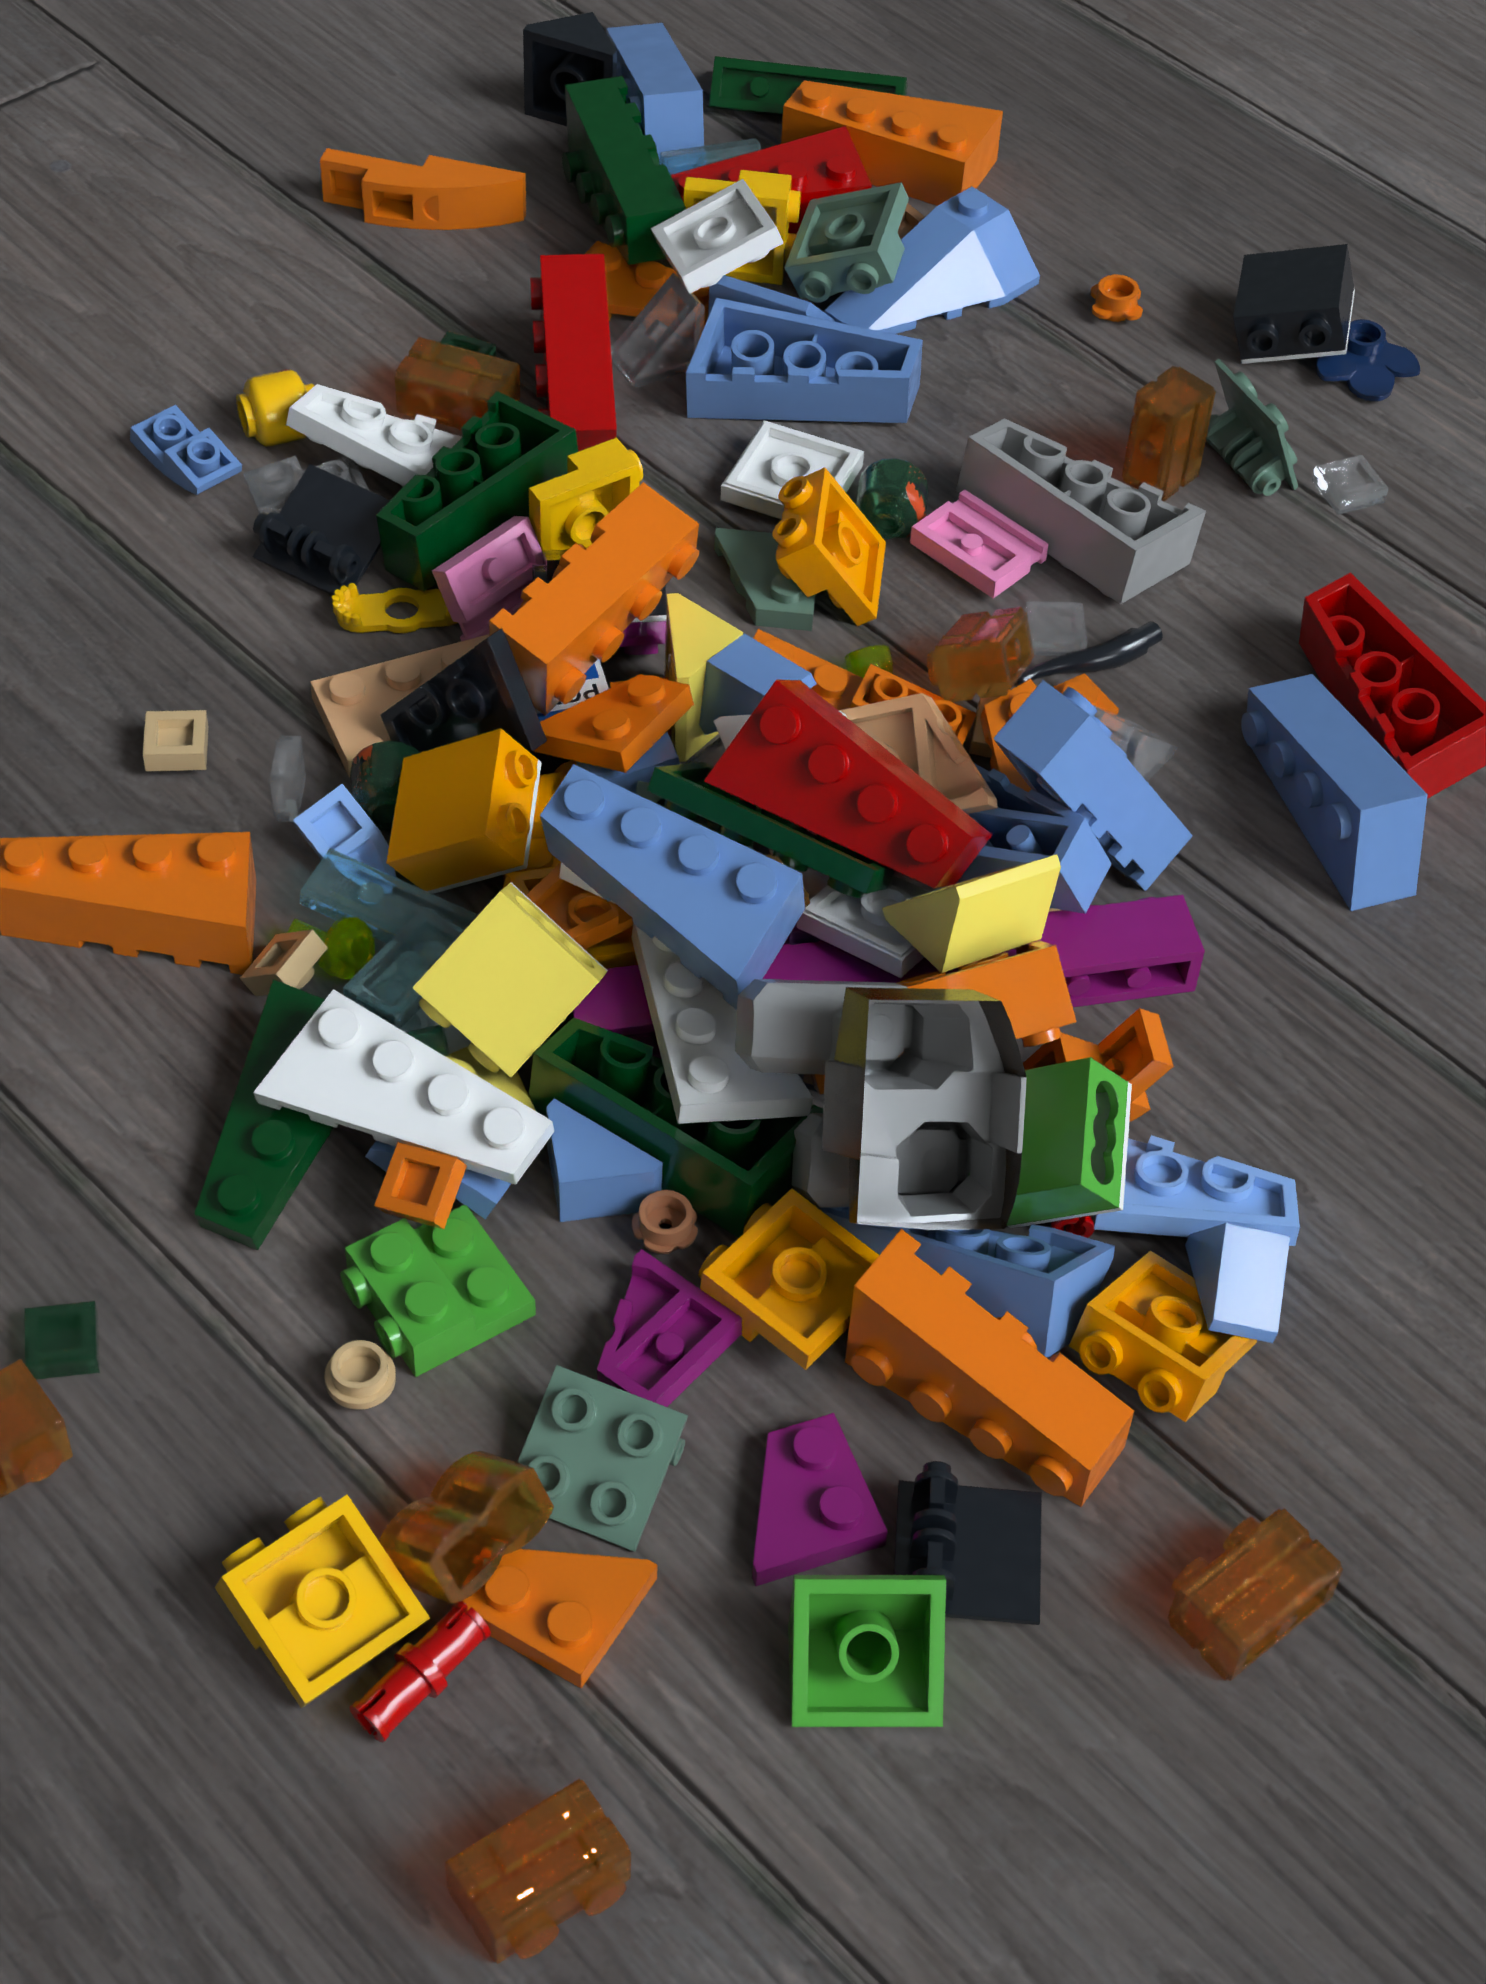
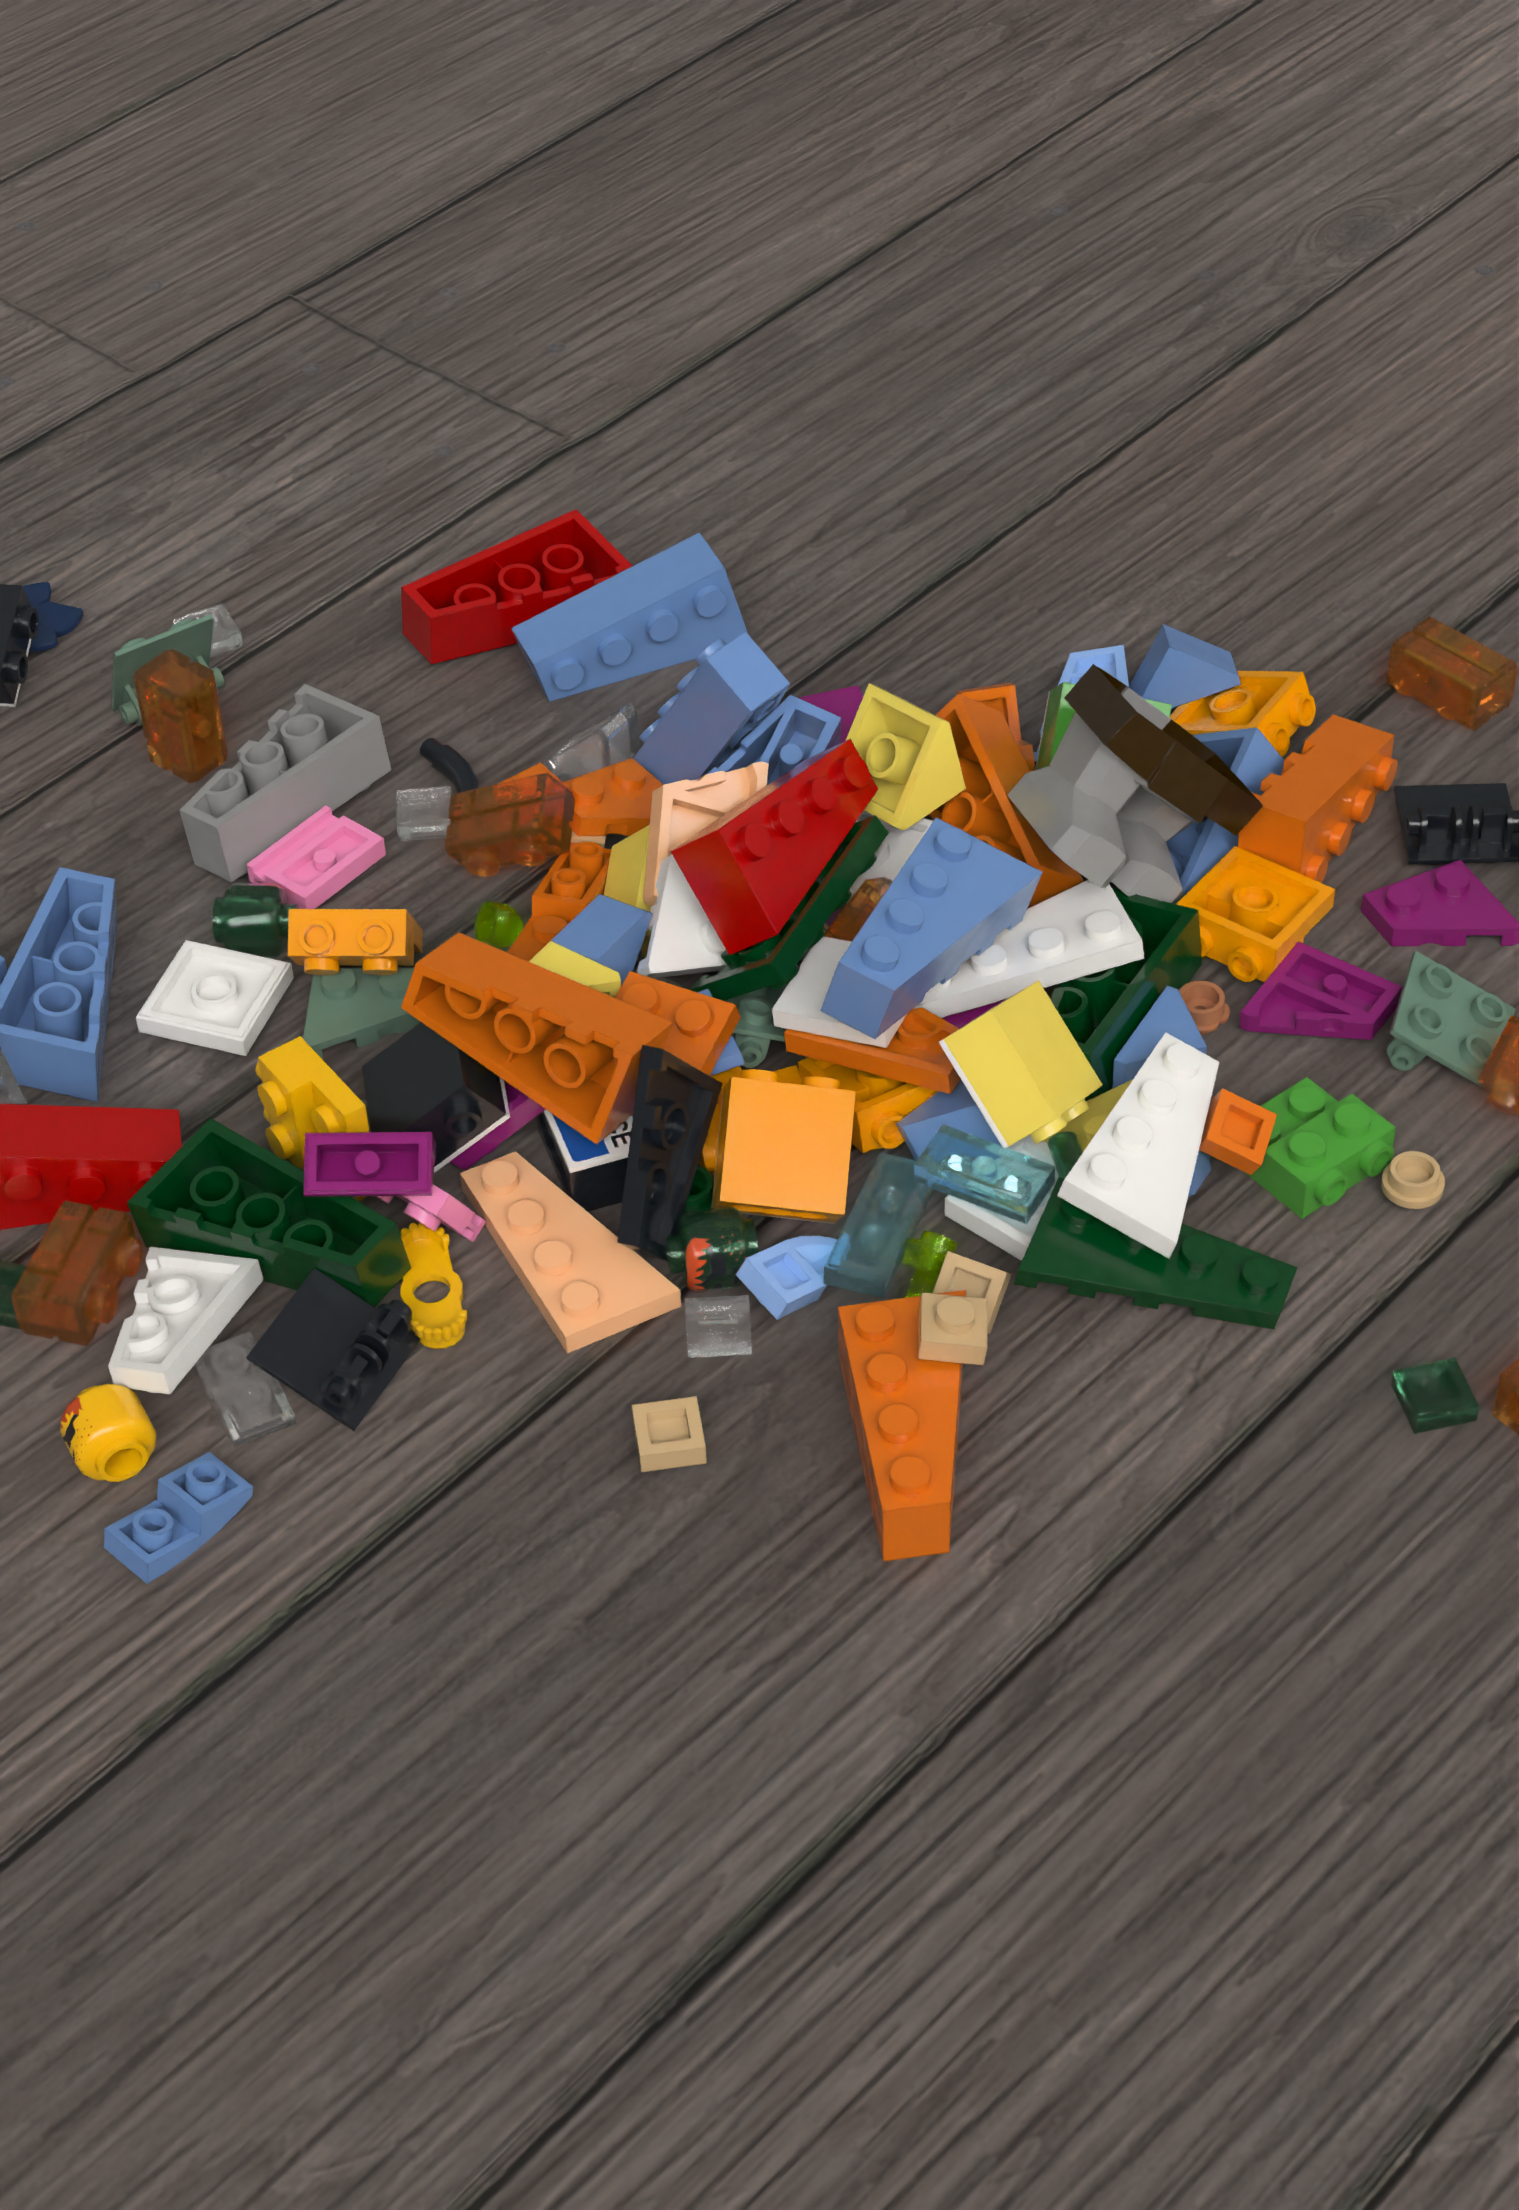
camera: 90 degrees left, 5 degrees down
none -> magenta slope [303,1132,436,1197]
none -> tan plate [918,1292,987,1365]

